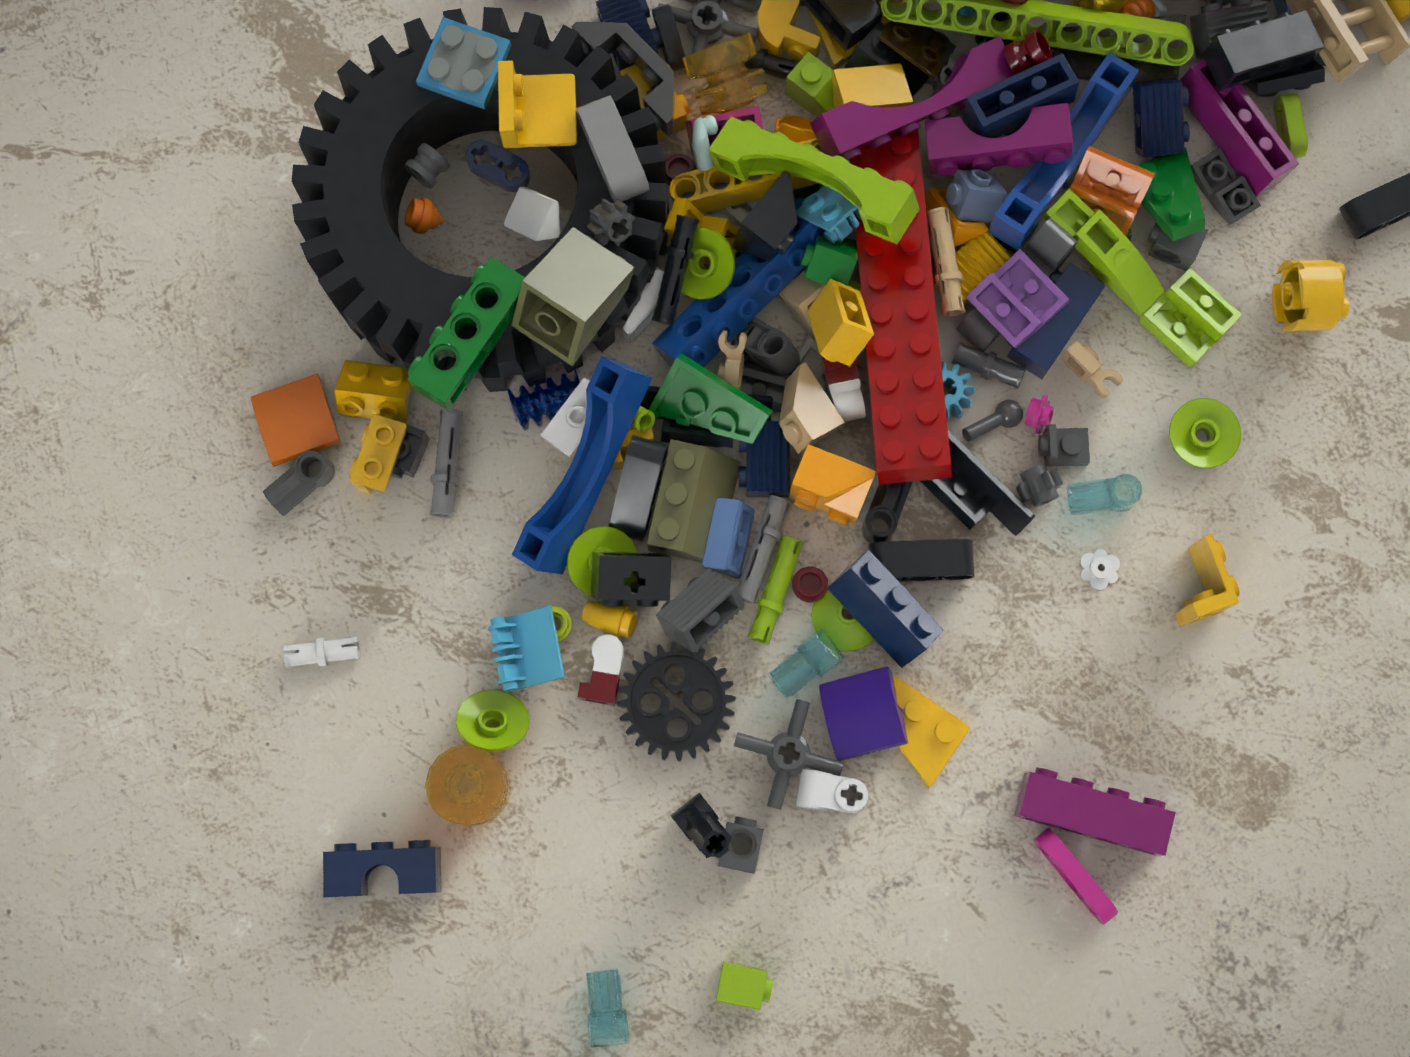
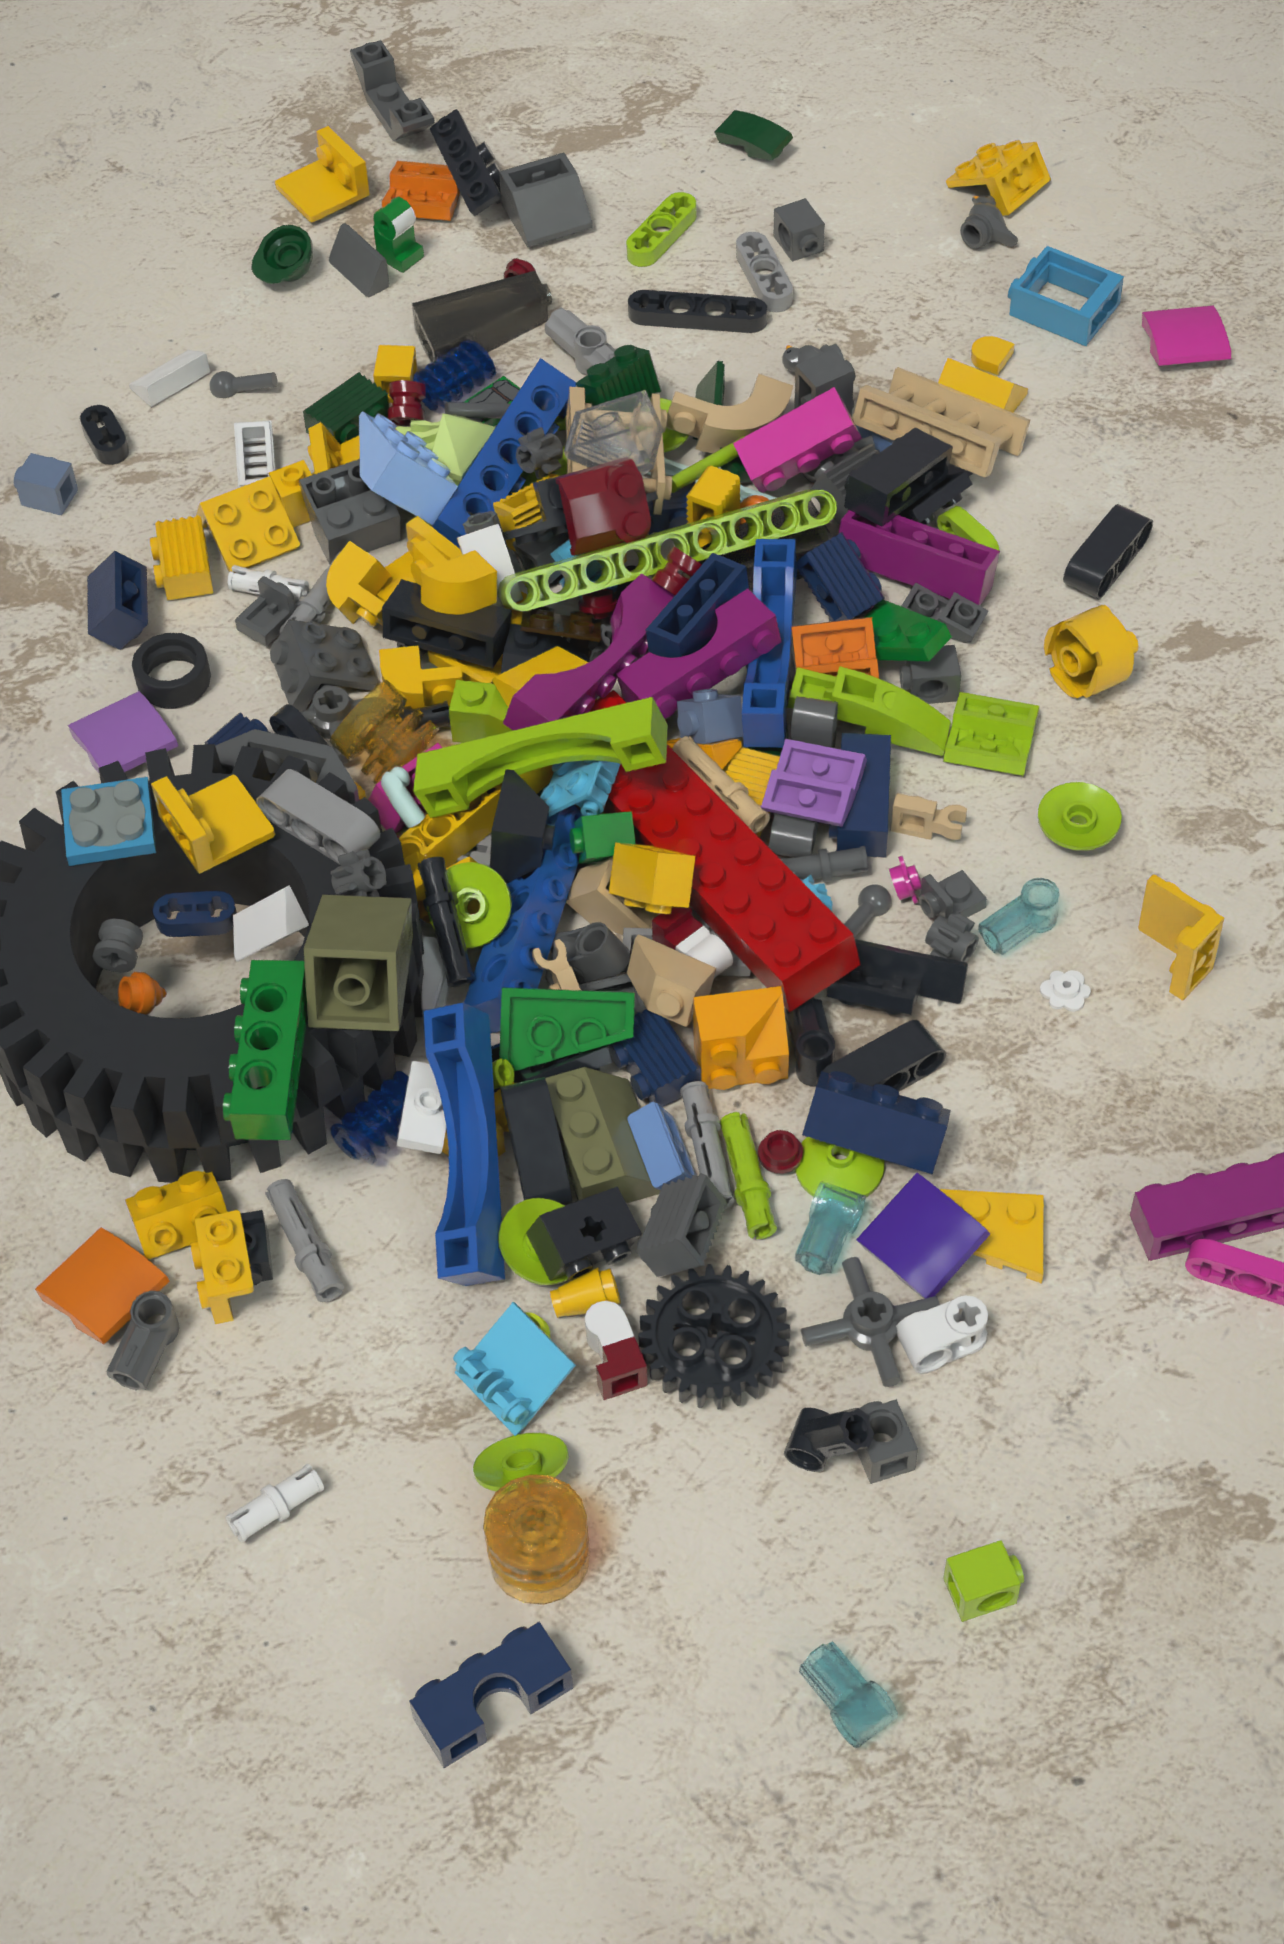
camera: 30 degrees left, 25 degrees down
none -> dark red plate [578,588,617,619]

